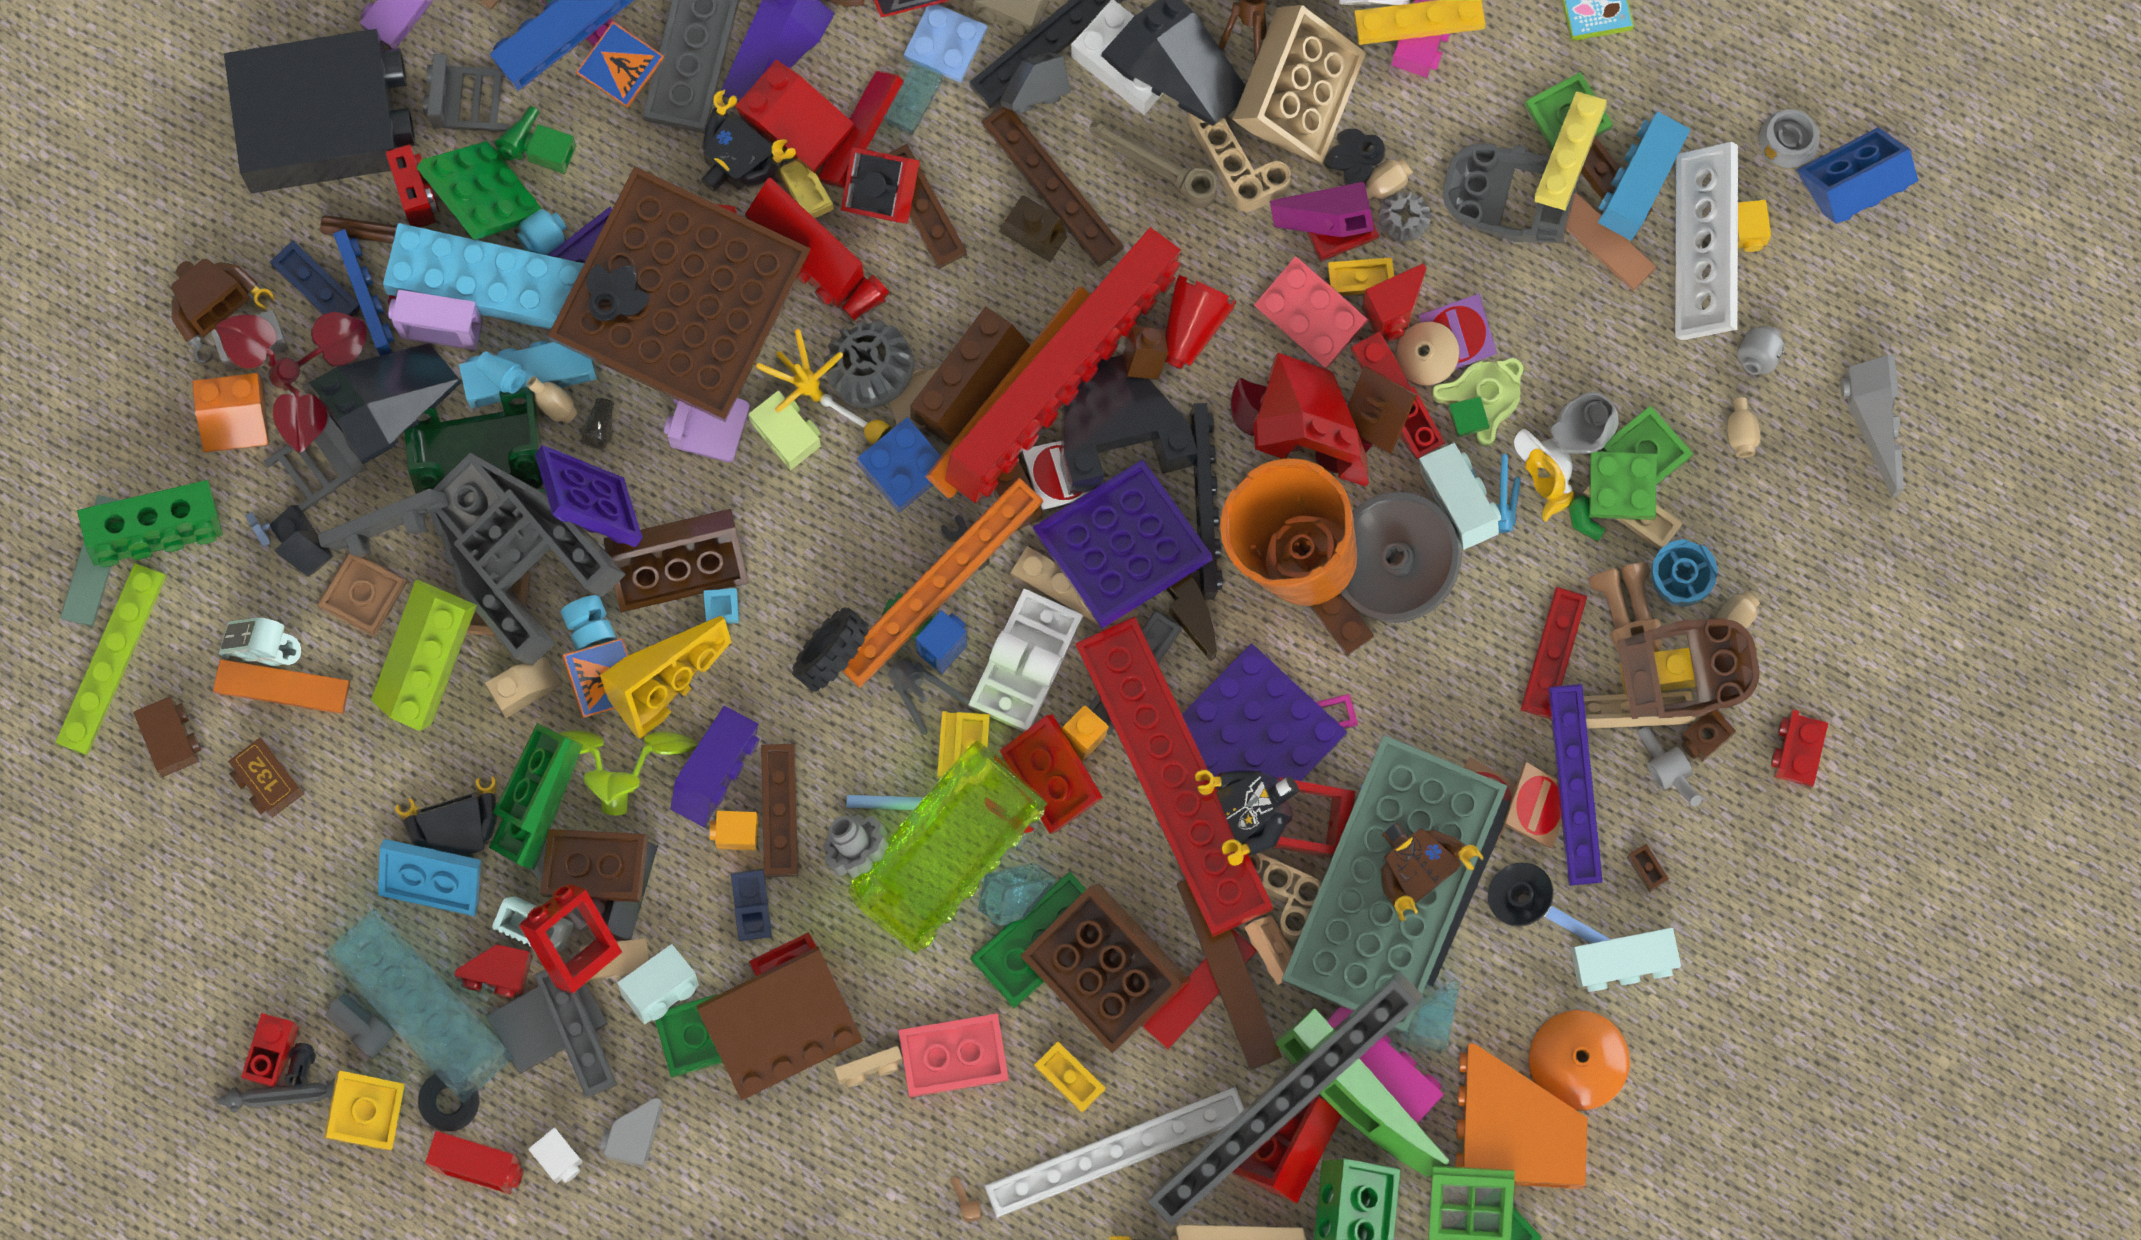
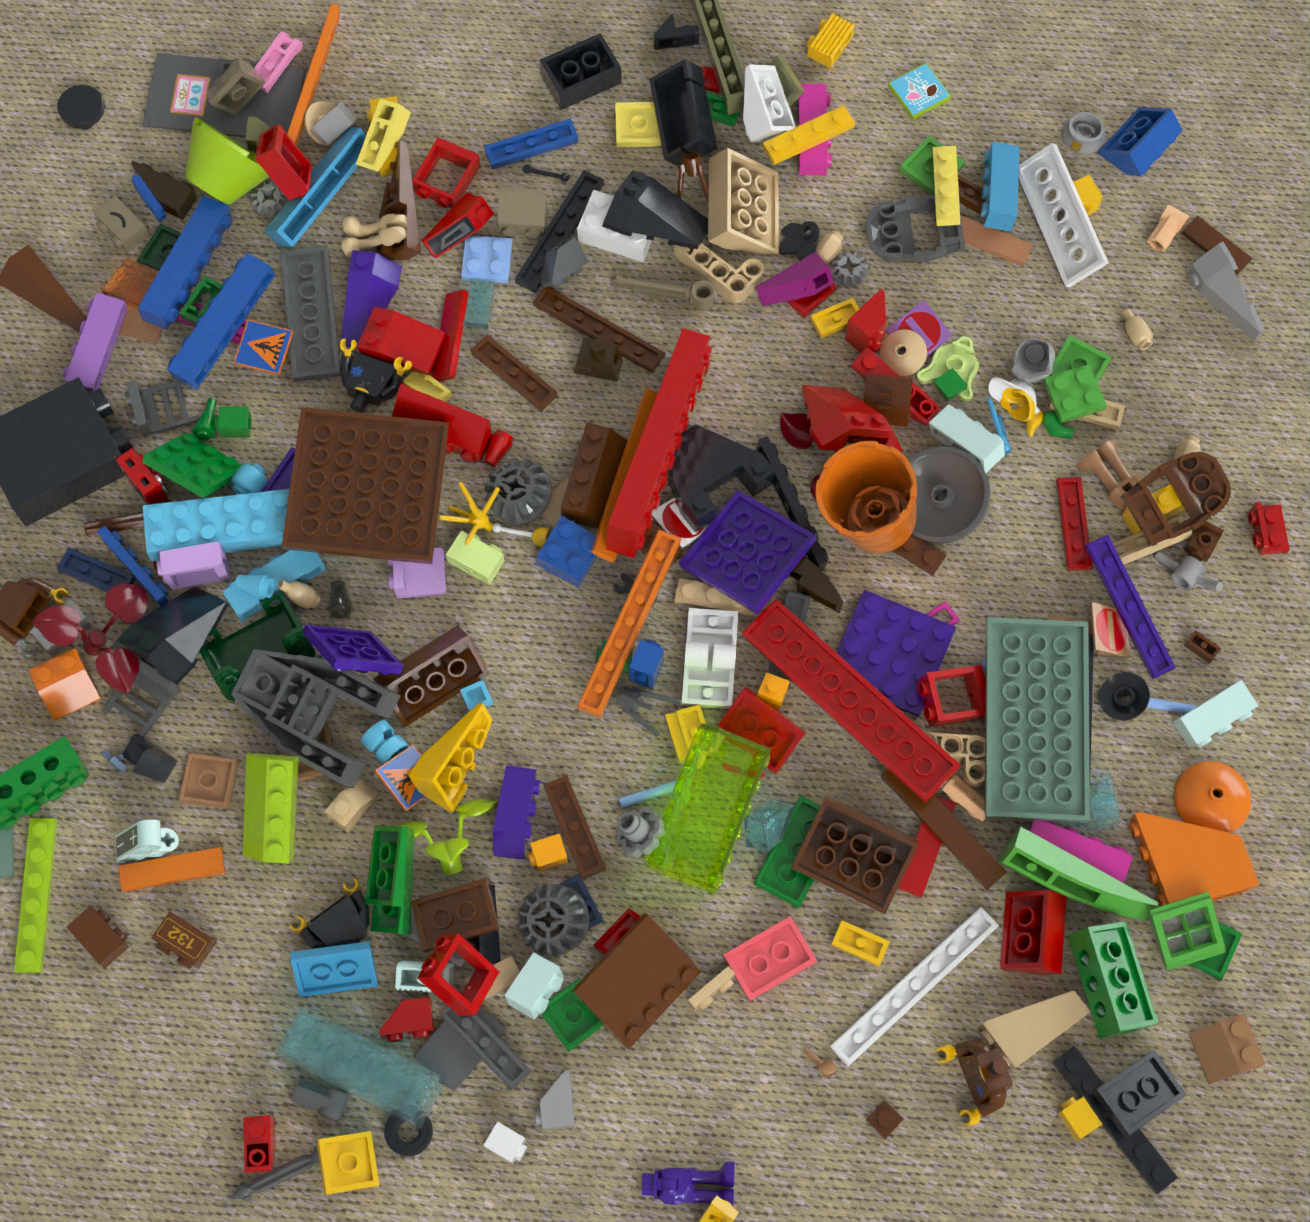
camera: 20 degrees left, 5 degrees down
black pin [285,1043,316,1088] -> none
dark grey hinge [318,489,448,558] -> none
red window [425,1131,524,1194] -> none
black plate [586,264,650,321] -> none
black tyre [792,607,869,692] -> none
piece [840,147,920,224] -> none
reddish brown brick [1123,326,1168,380] -> none
dark grey brick [1148,971,1423,1226] -> none
red cone [1165,275,1237,370] -> none
black torso [1195,770,1299,866] -> none
coral plate [1254,256,1369,369] -> none
reddish brown torso [1380,822,1483,921] -> none
dark azure cylinder [1651,539,1718,607] -> none
light grey head [1737,326,1785,375] -> none
none -> dark grey gear [517,884,589,955]
none -> light nougat piece [1147,205,1190,252]
none -> reddish brown tile [1182,215,1252,276]

